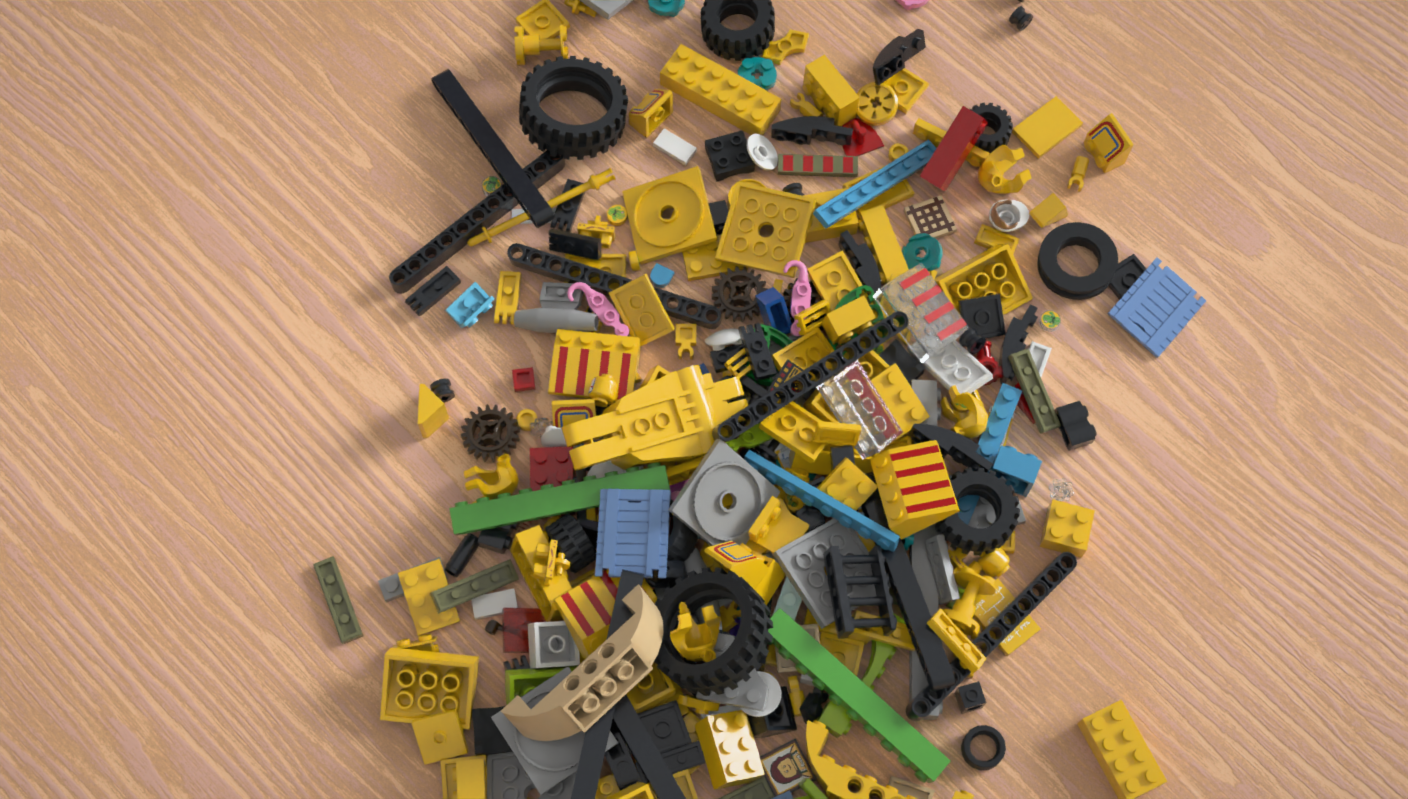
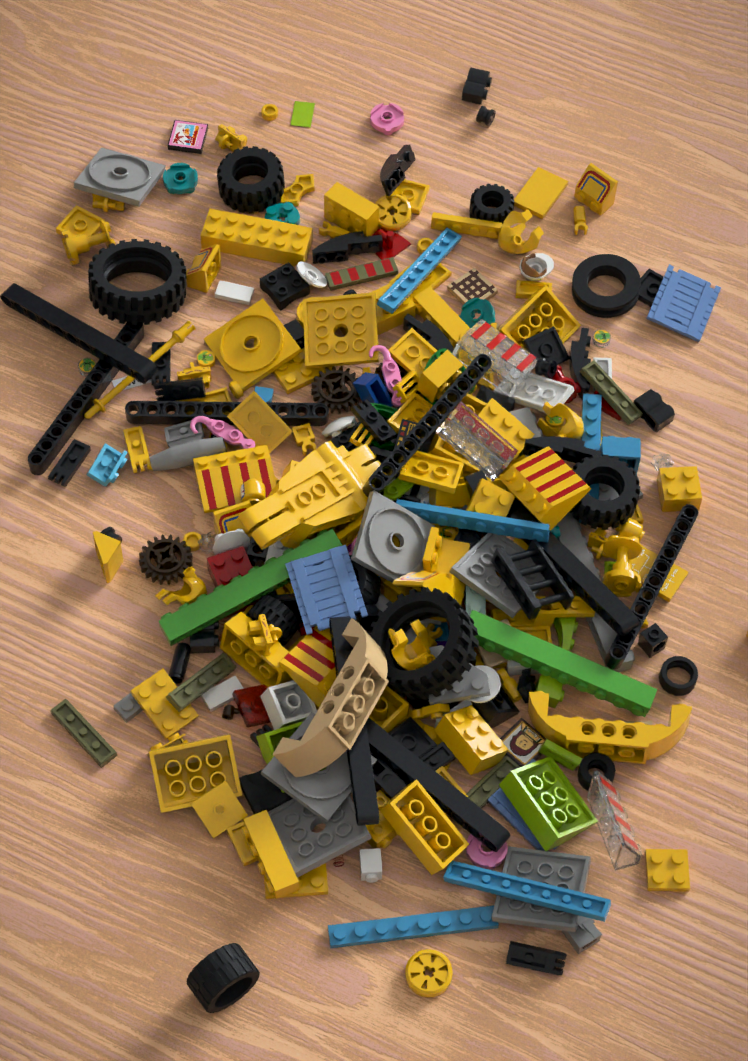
camera: 20 degrees left, 10 degrees down
red plate [512,367,536,392] -> none
yellow tile [813,421,861,446] -> none
red brick [920,106,988,192] -> none
light grey plate [925,534,960,604] -> none
yellow tile [927,609,986,674] -> none
yellow slope [1029,193,1068,228] -> none

